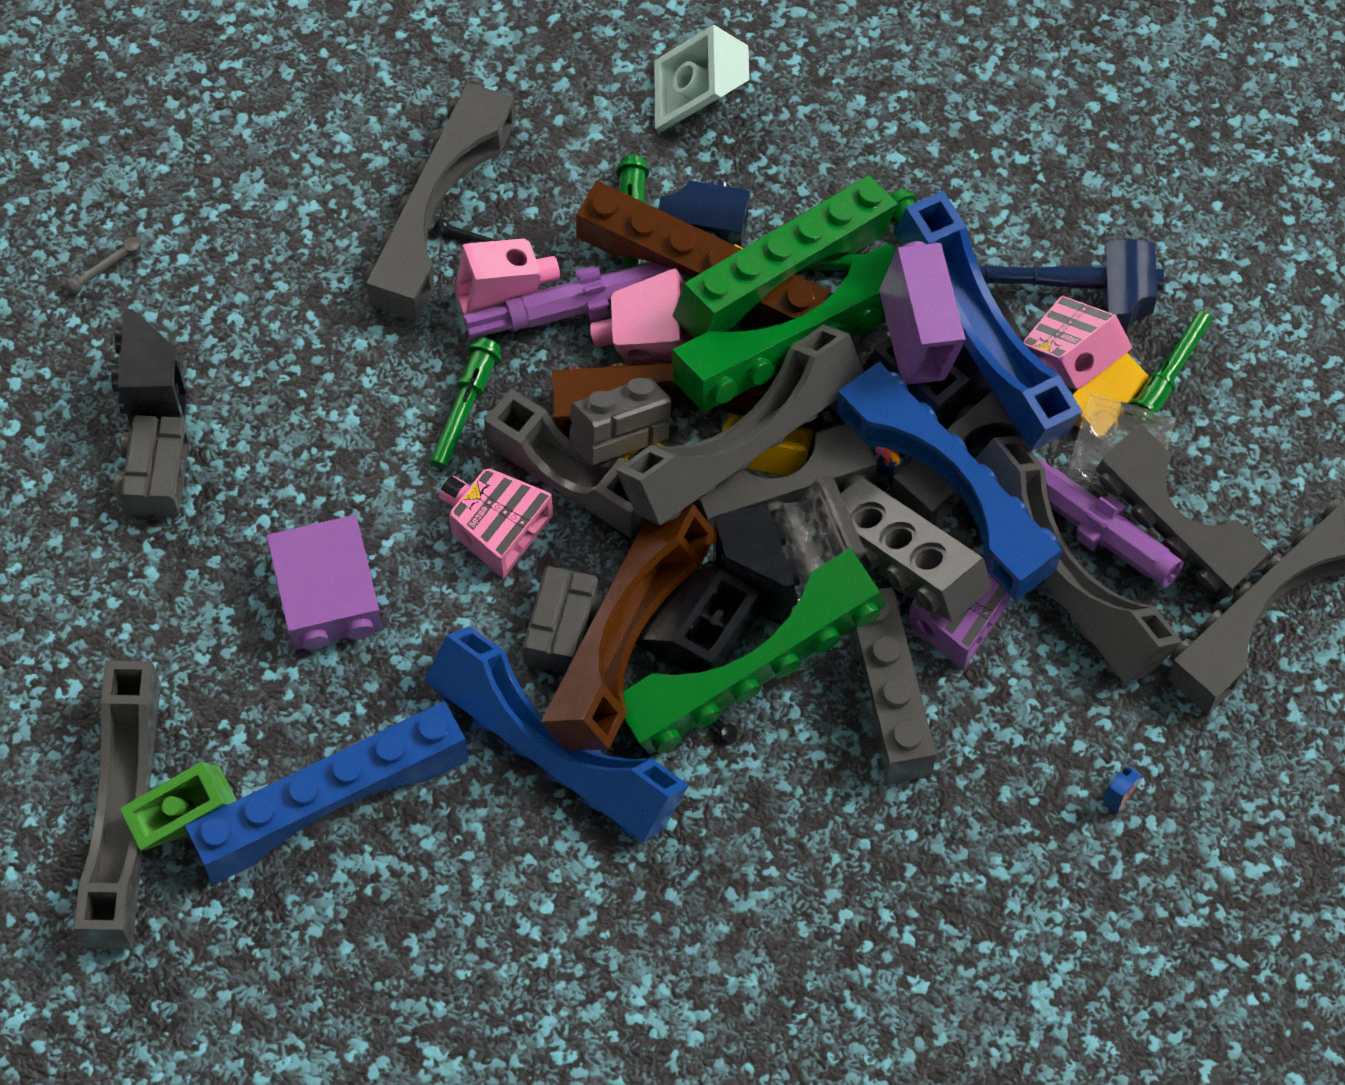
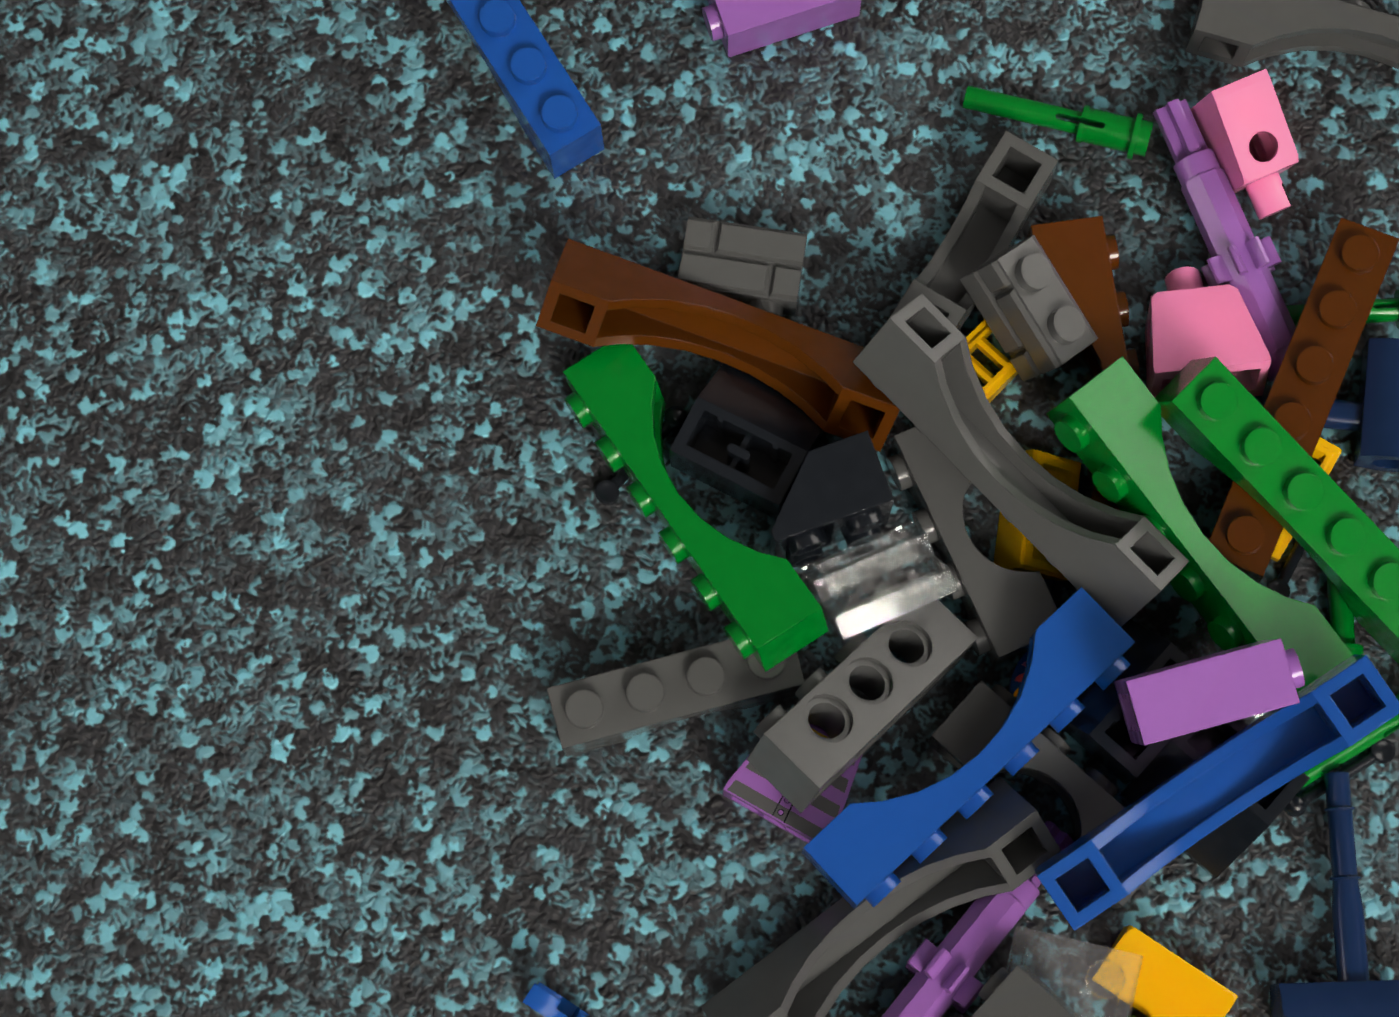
camera: 90 degrees right, 15 degrees up
blue arch [424,626,689,842] -> none
black hinge [434,219,508,243] -> none
bright pink torso [439,469,553,579] -> none
bright pink torso [1023,296,1133,390] -> none

